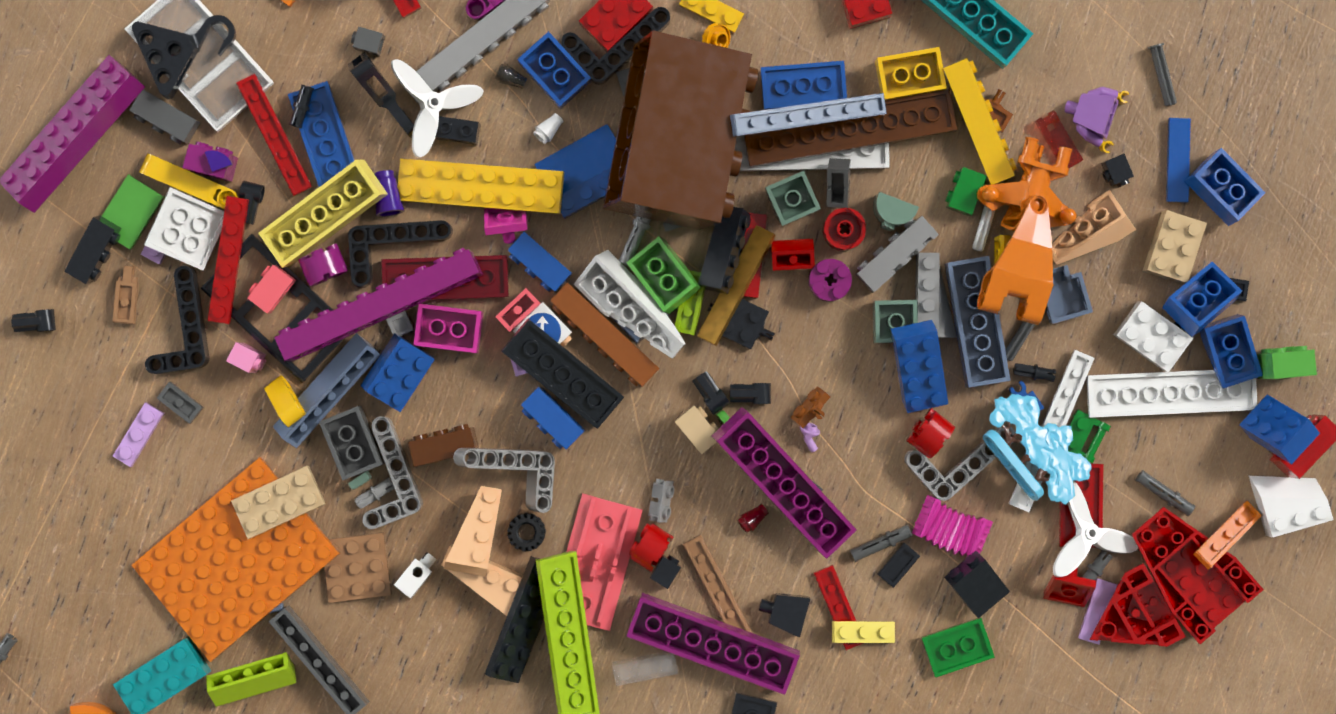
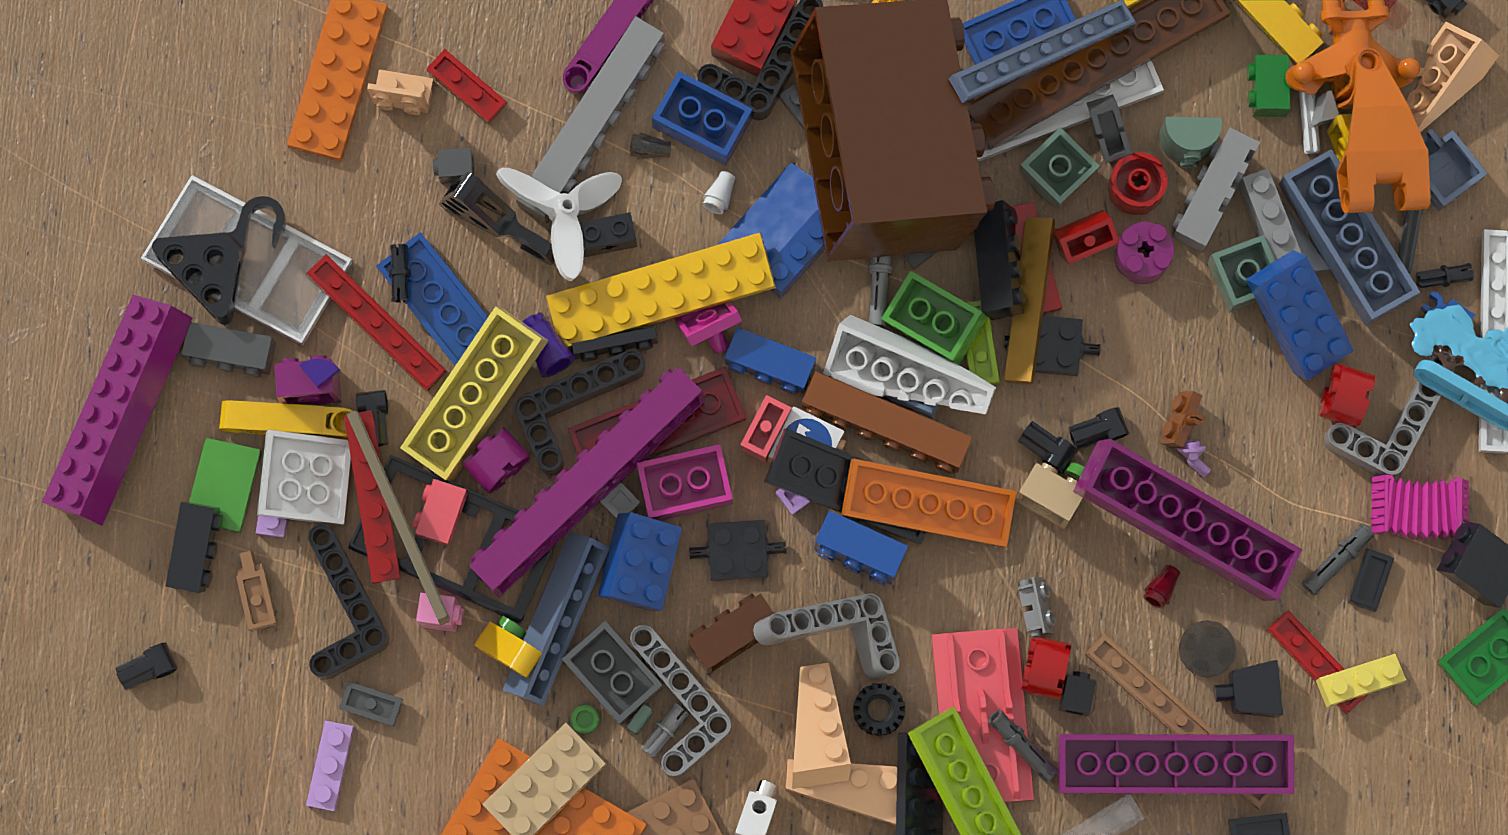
camera: 15 degrees left, 10 degrees down
none -> dark tan tile [346,410,450,626]
none -> bright green tile [497,616,527,639]
none -> bright green tile [571,705,600,734]
none -> black plate [572,327,658,362]
none -> black plate [689,520,787,581]
none -> orange plate [841,459,1016,547]
none -> dark grey pin [988,709,1058,782]
none -> clear smoke dish [1178,620,1236,678]
none -> light grey slope [1311,91,1339,128]

